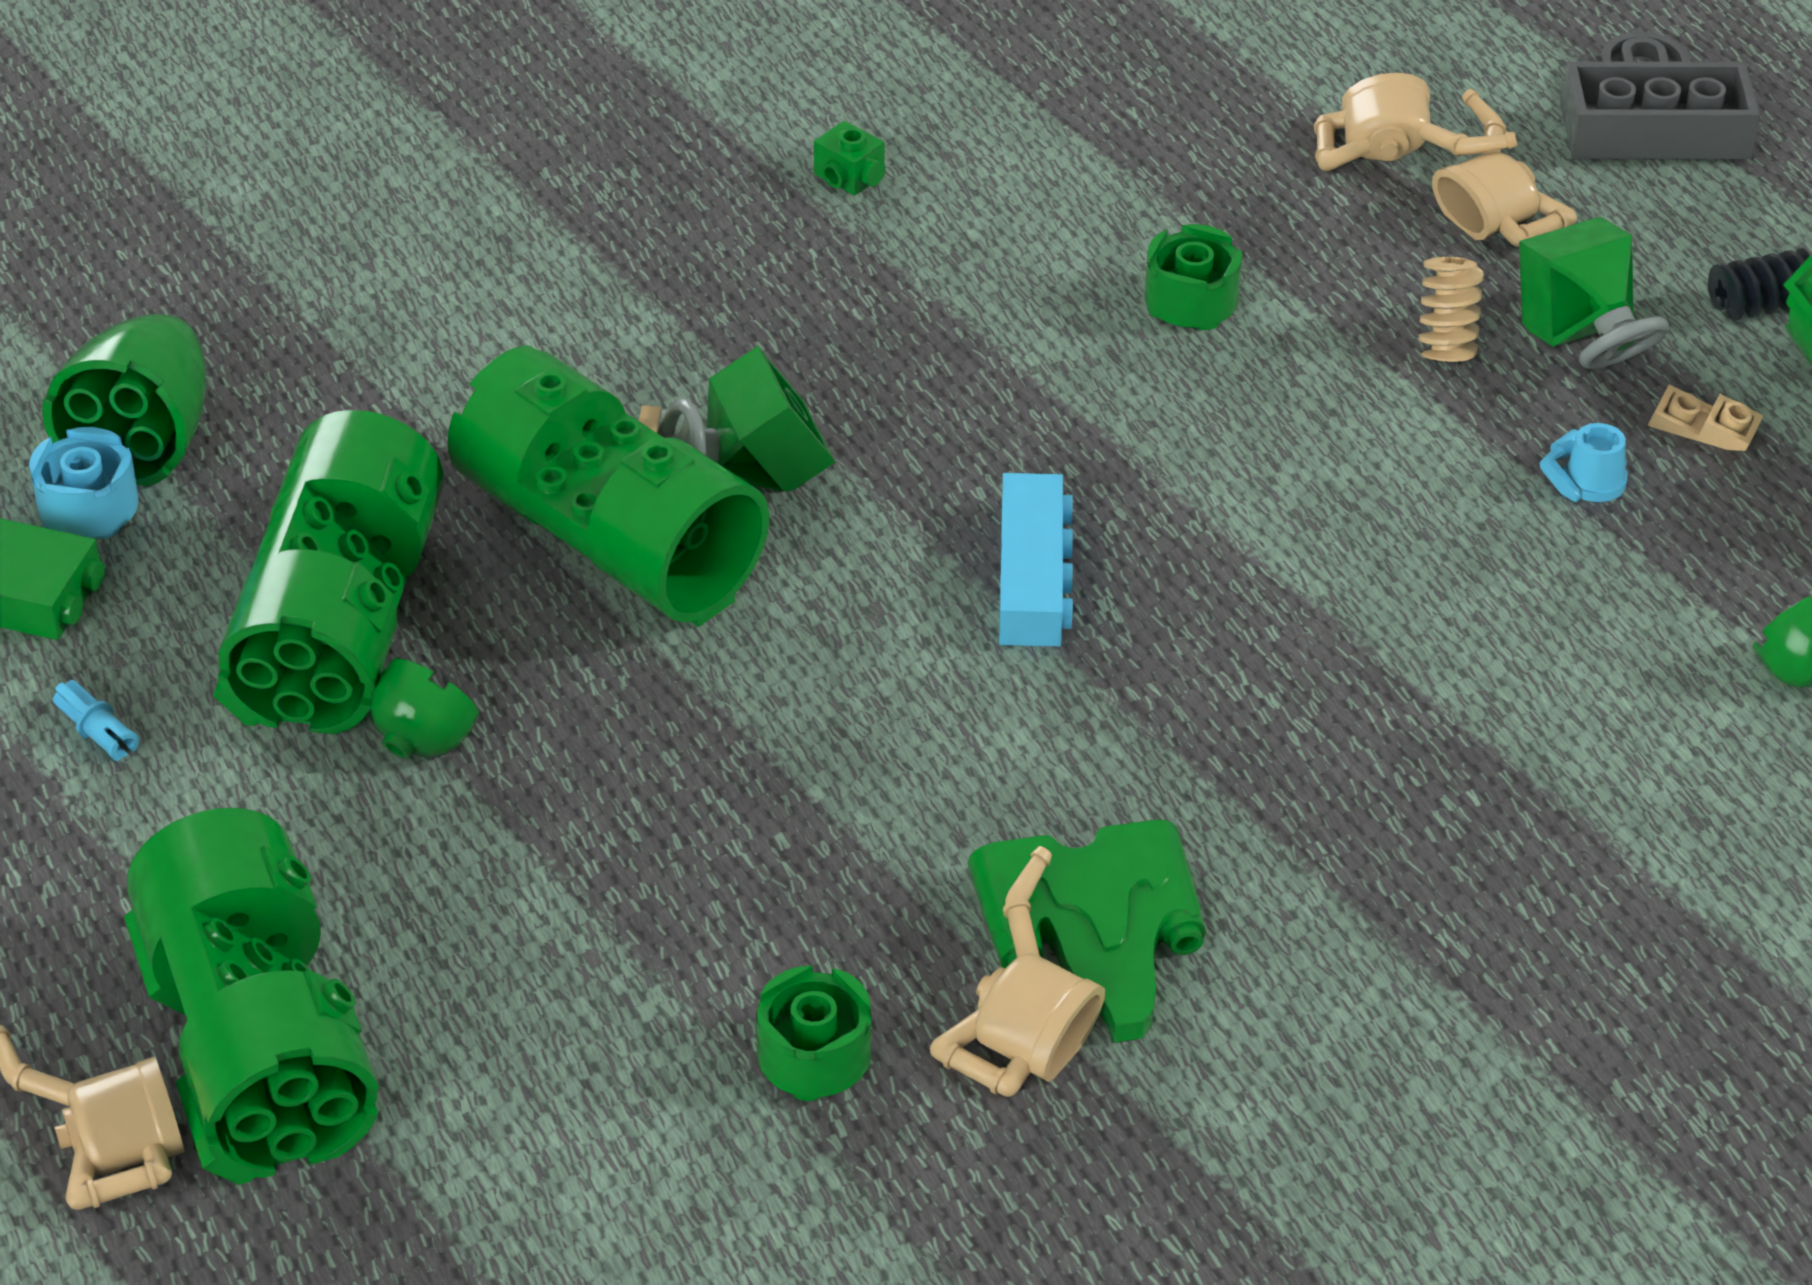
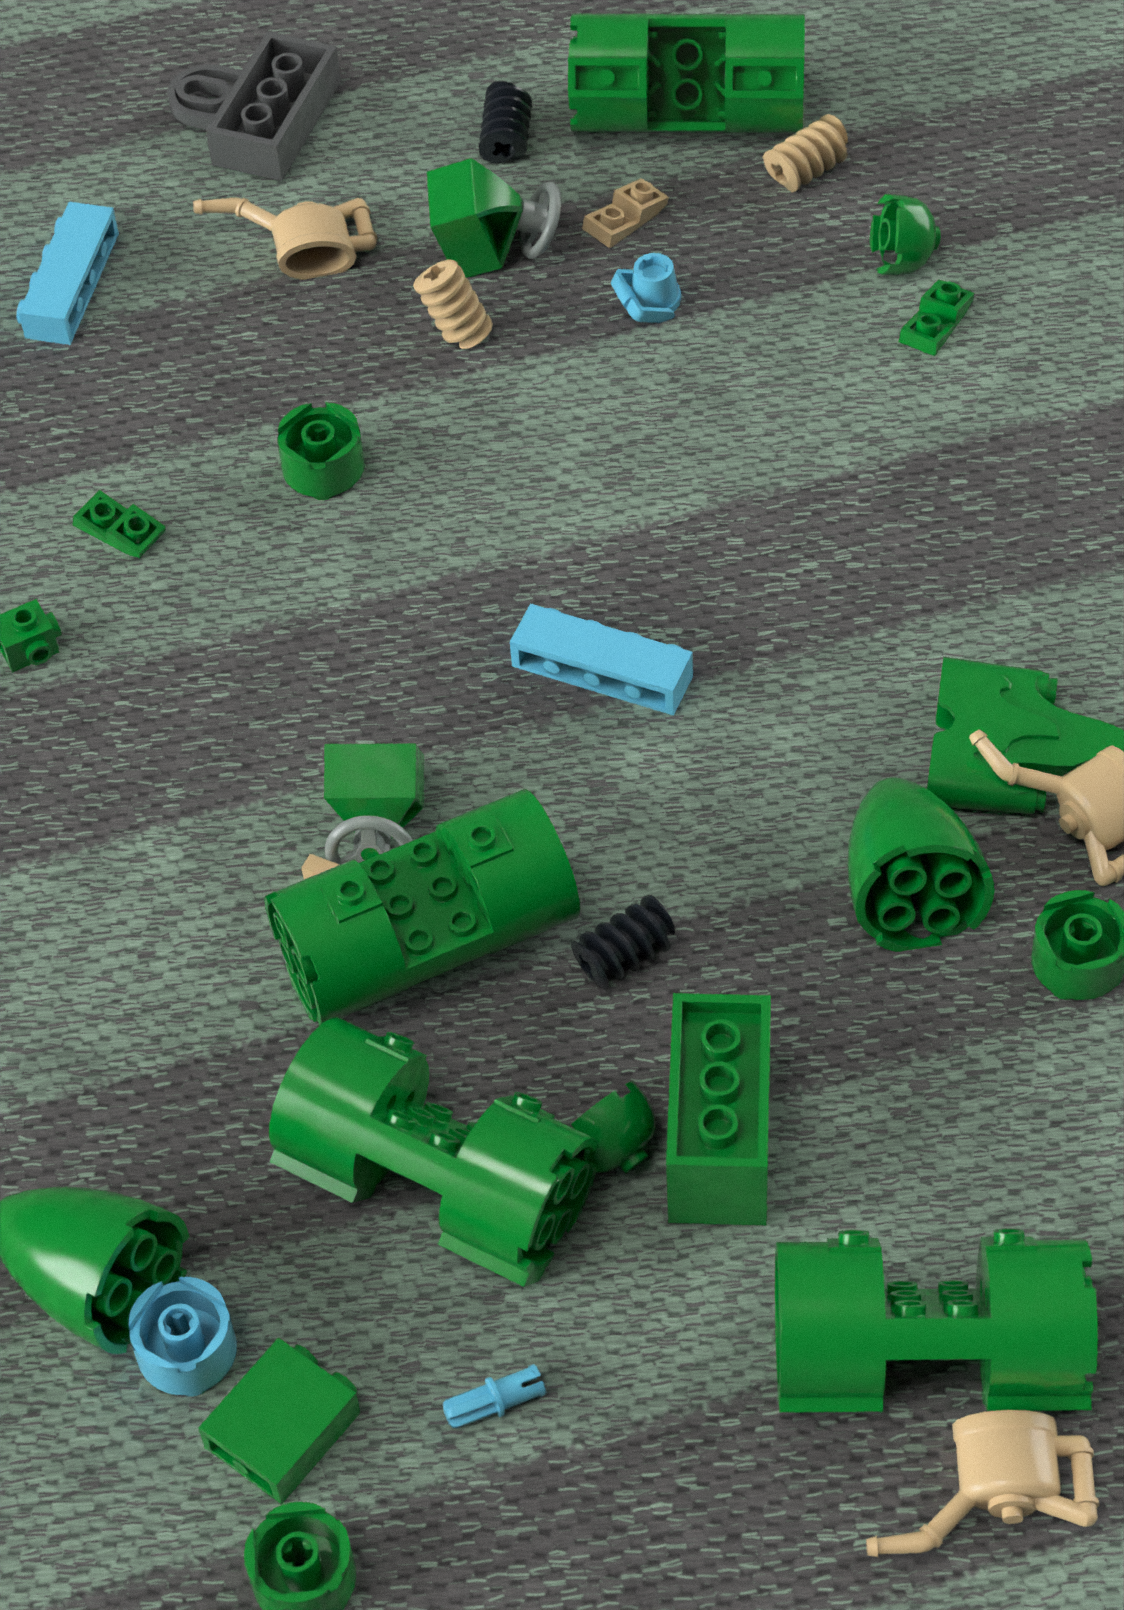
camera: 65 degrees left, 10 degrees up
tan piece [1314,73,1517,171] -> none
none -> medium azure brick [17,202,119,345]
none -> green slope [73,490,166,558]
none -> black piece [571,895,675,990]
none -> green brick [666,993,771,1226]
none -> green cylinder [847,777,995,952]
none -> green slope [899,279,975,356]

